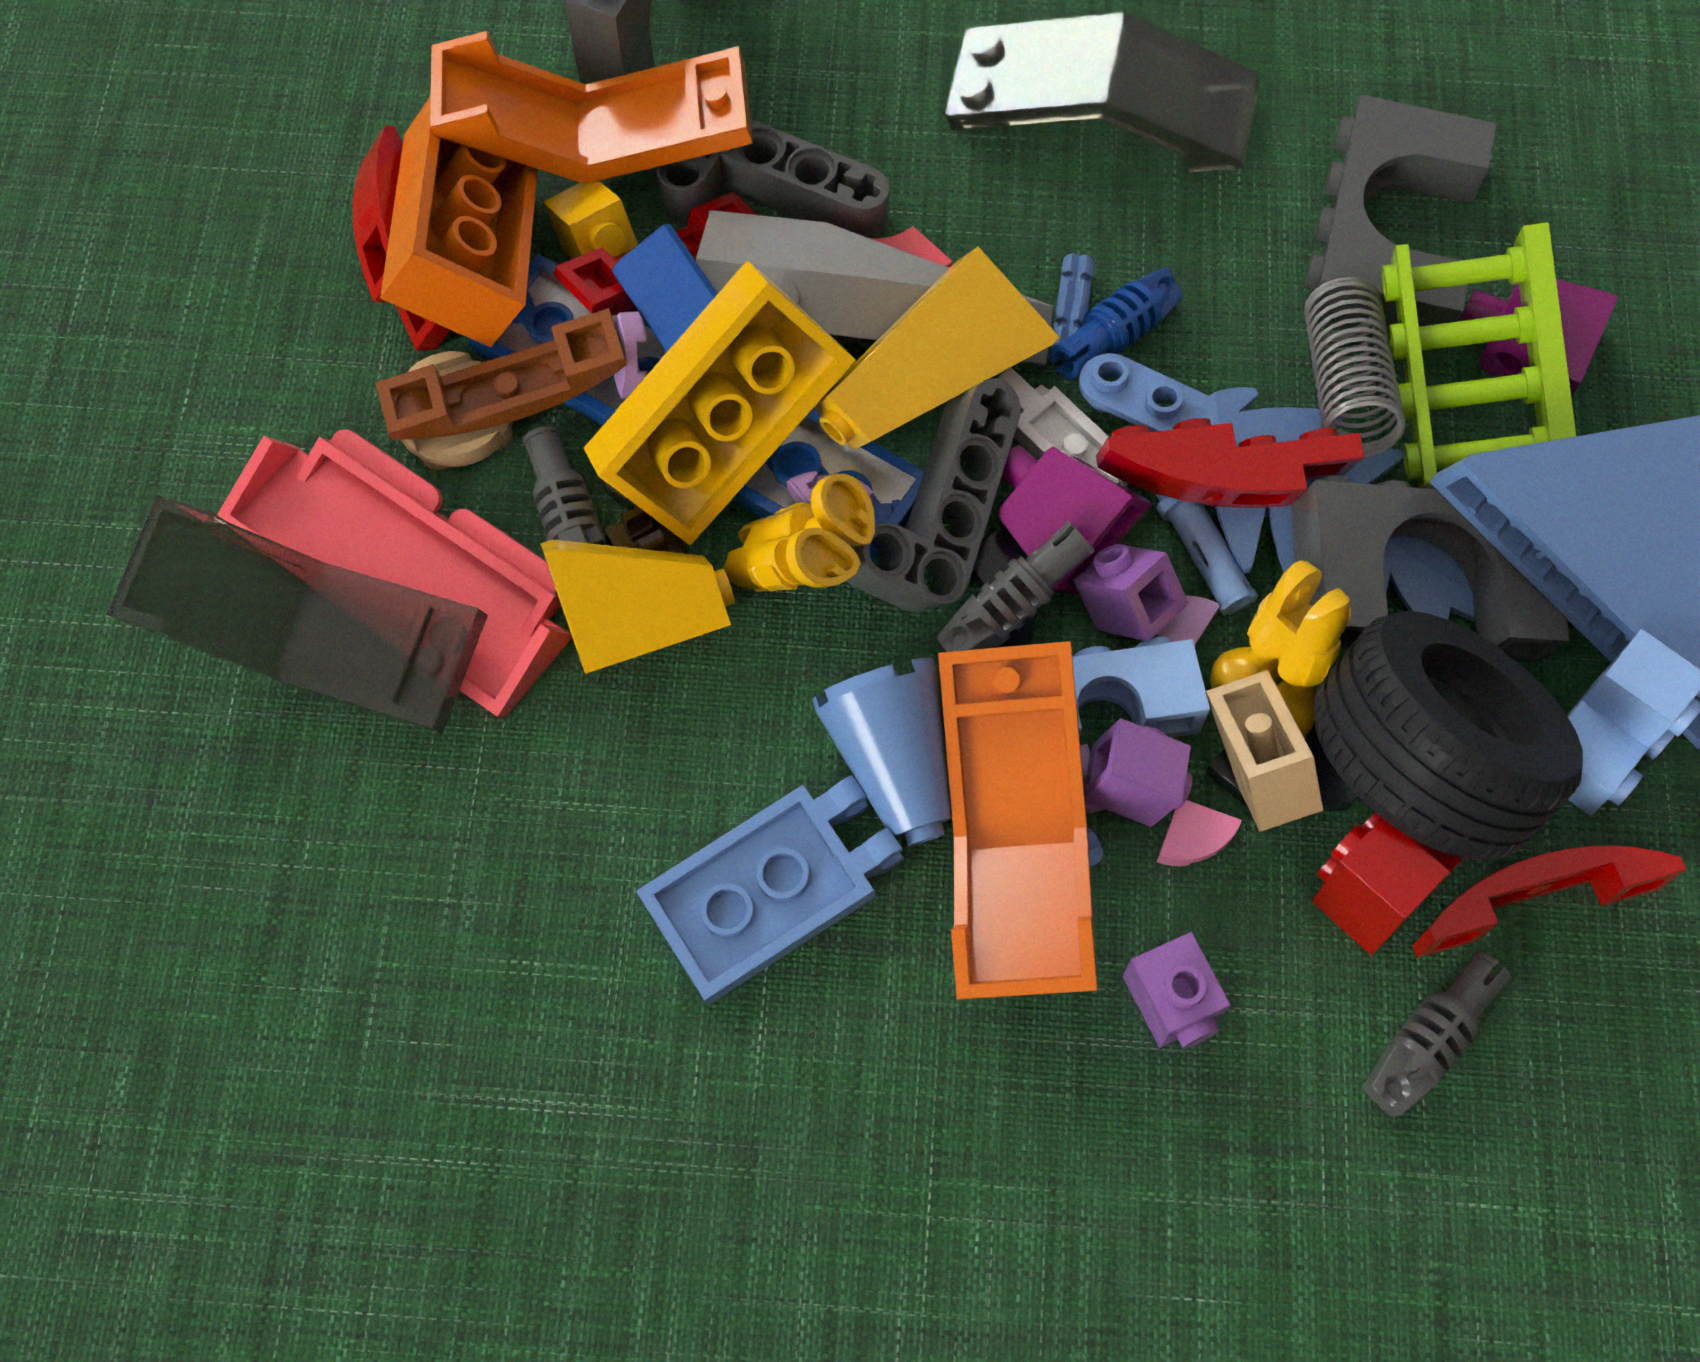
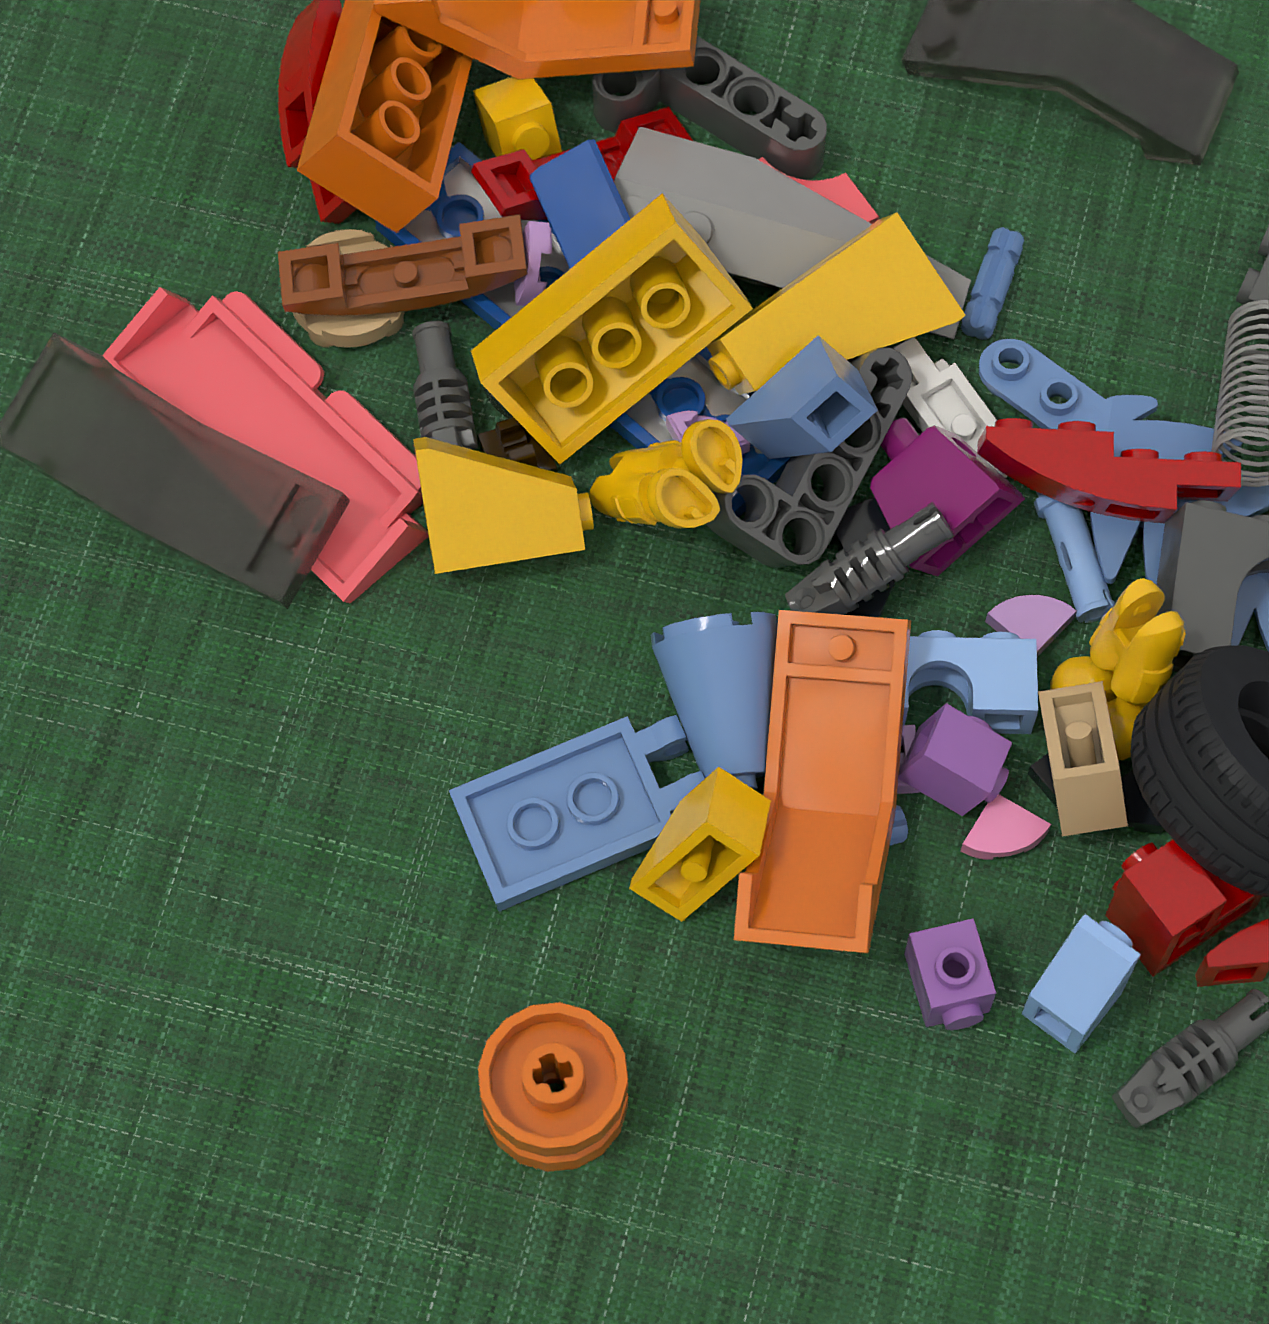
camera: 10 degrees right, 0 degrees up
blue hinge [1049,267,1183,379] -> none
medium lavender brick [1073,543,1189,642] -> none
none -> orange wheel [478,1002,628,1172]
none -> yellow slope [629,767,771,922]
none -> medium blue slope [726,336,878,459]
none -> light blue slope [1022,914,1141,1054]

